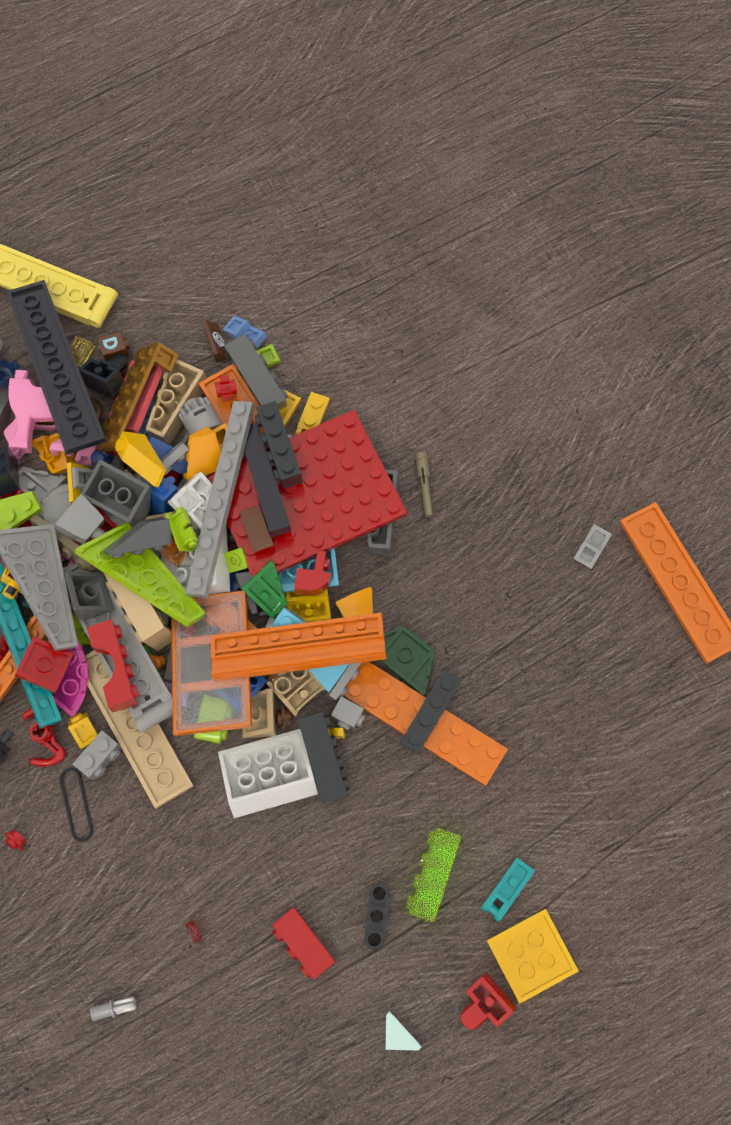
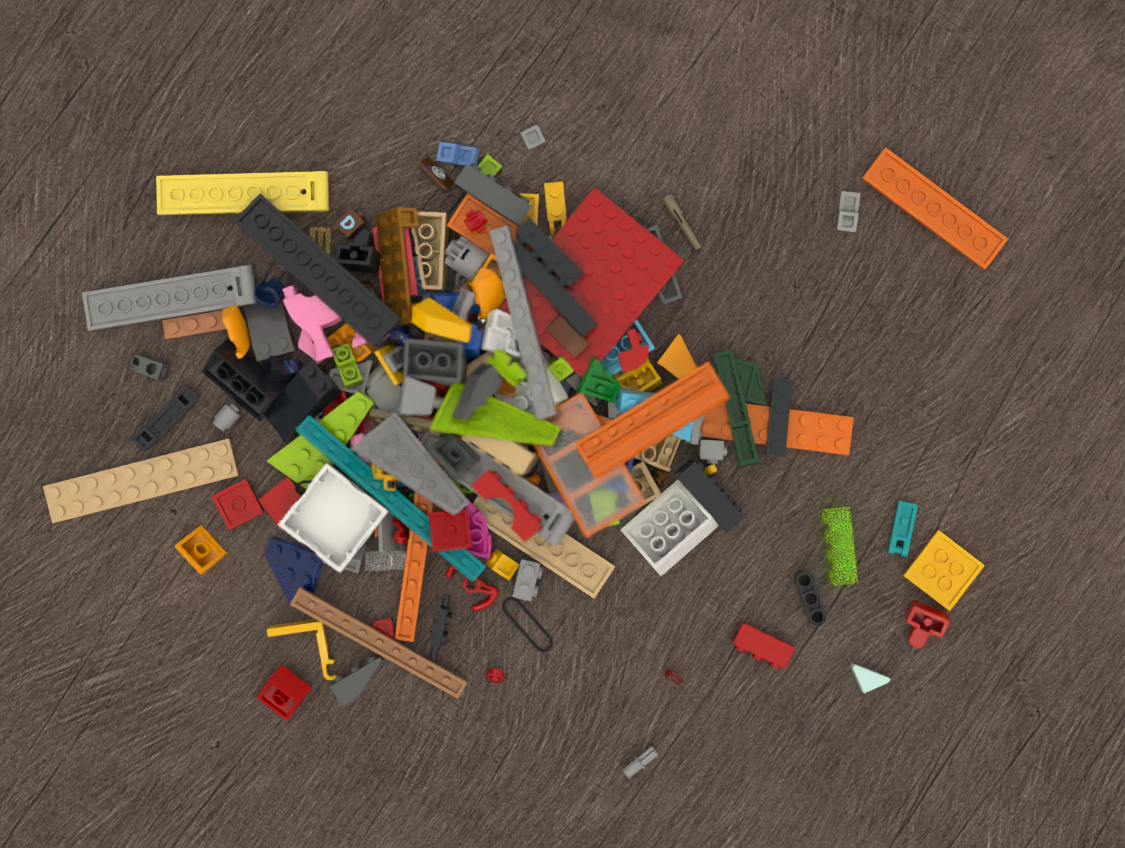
camera: 30 degrees left, 15 degrees up
none -> lime slope [332,343,364,388]
none -> light grey plate [520,125,546,151]
none -> dark green slope [713,350,759,468]

